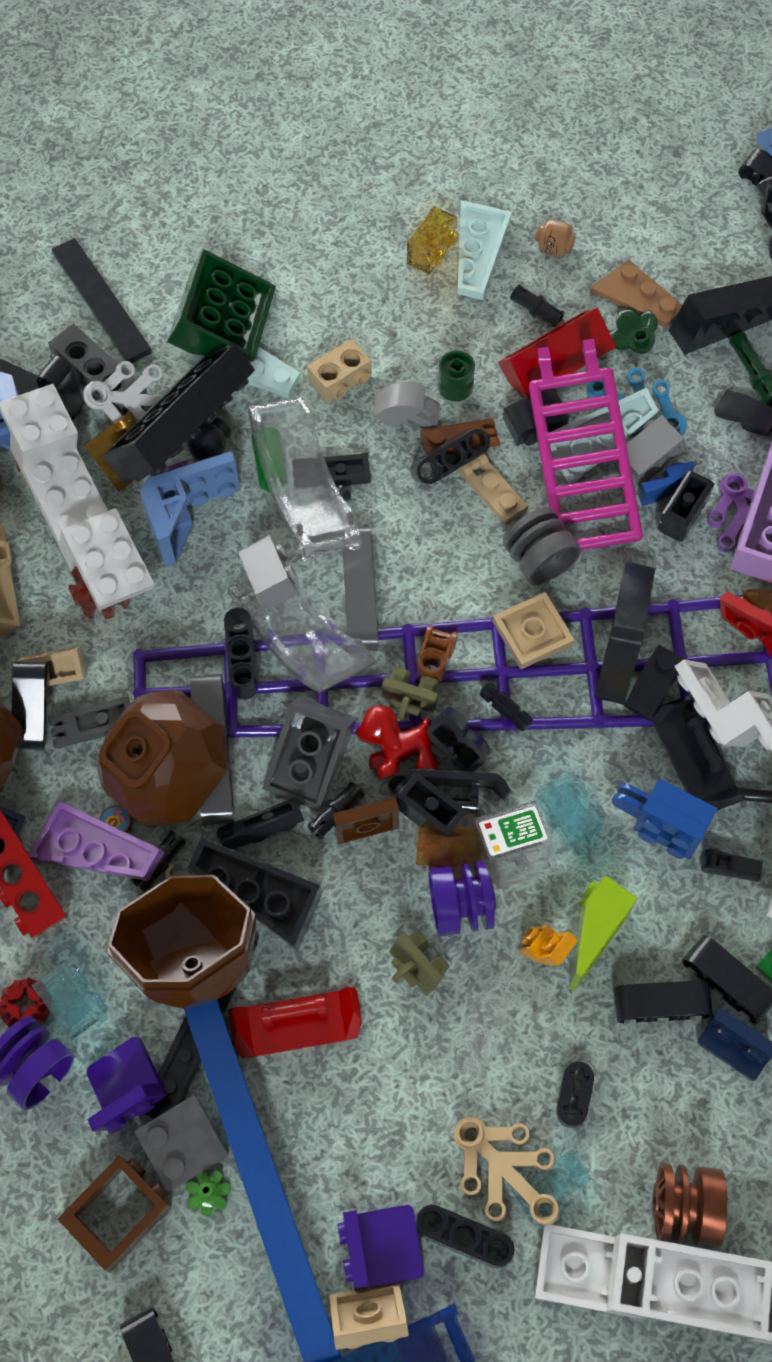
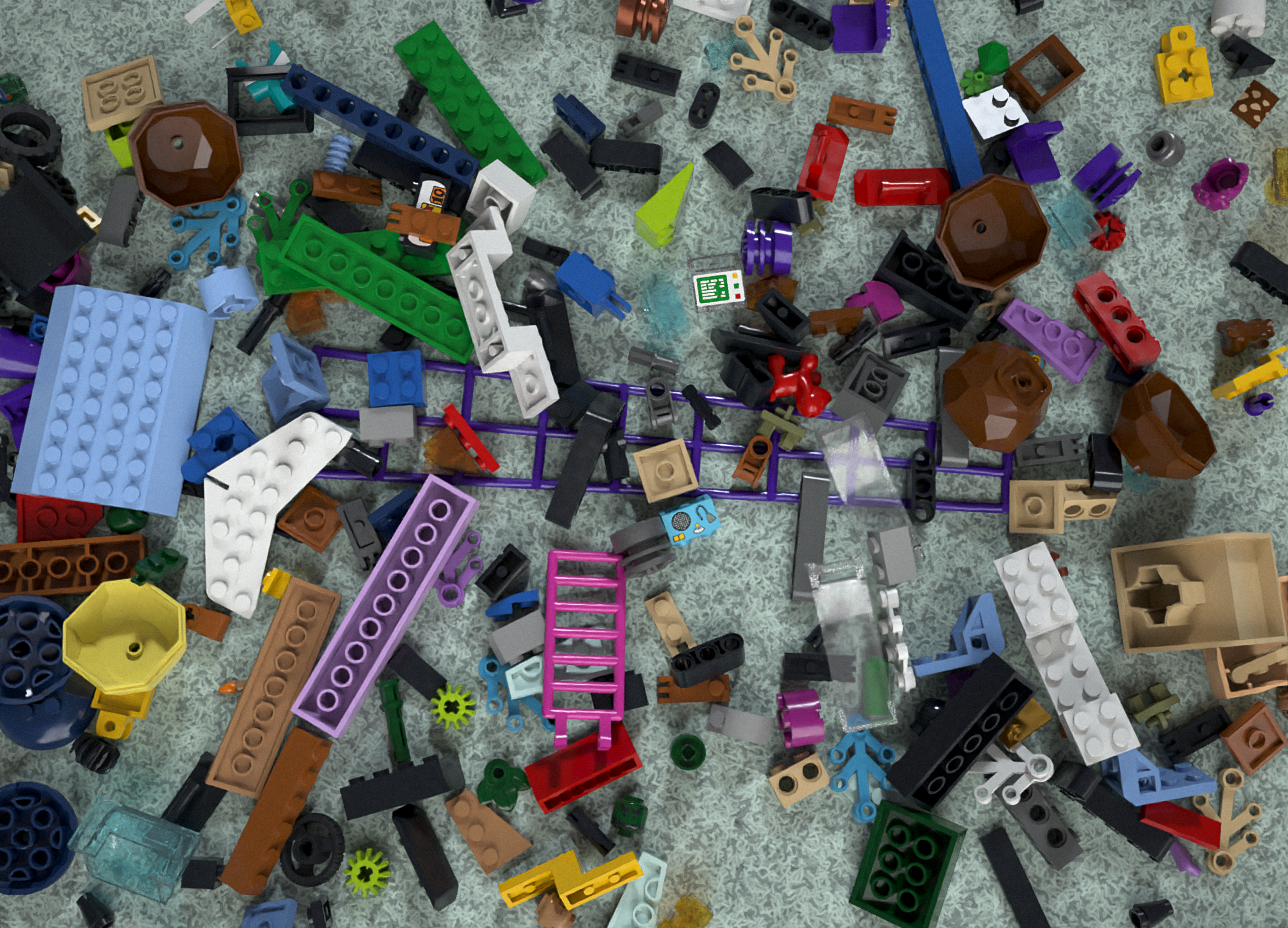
camera: 175 degrees left, 15 degrees up
light orange slope [518,925,579,966] -> none
none -> lime gear [343,848,392,897]
none -> black piece [392,803,459,912]
none -> lime gear [430,684,477,730]
none -> yellow bracket [498,850,644,911]
none -> flat silver cone [523,268,562,293]
none -> black piece [601,427,630,481]
none -> dark green head [610,795,649,838]
none -> black hinge [611,53,682,97]
none -> dark grey bar [617,100,664,139]
none -> dark grey axle [628,346,680,376]
none -> dark grey piece [645,377,679,430]
none -> medium azure brick [658,494,721,547]
none -> black slope [703,140,754,190]
none -> black beam [750,187,815,224]
none -> magenta brick [776,689,825,749]
none -> red piece [796,123,850,202]
none -> dark orange hinge [826,94,898,135]
none -> dark azure plant [827,715,895,823]
none -> magenta brick [842,281,905,325]
none -> white plant [878,586,916,693]
none -> green slope [978,41,1010,76]
none -> tan plate [1009,480,1064,534]

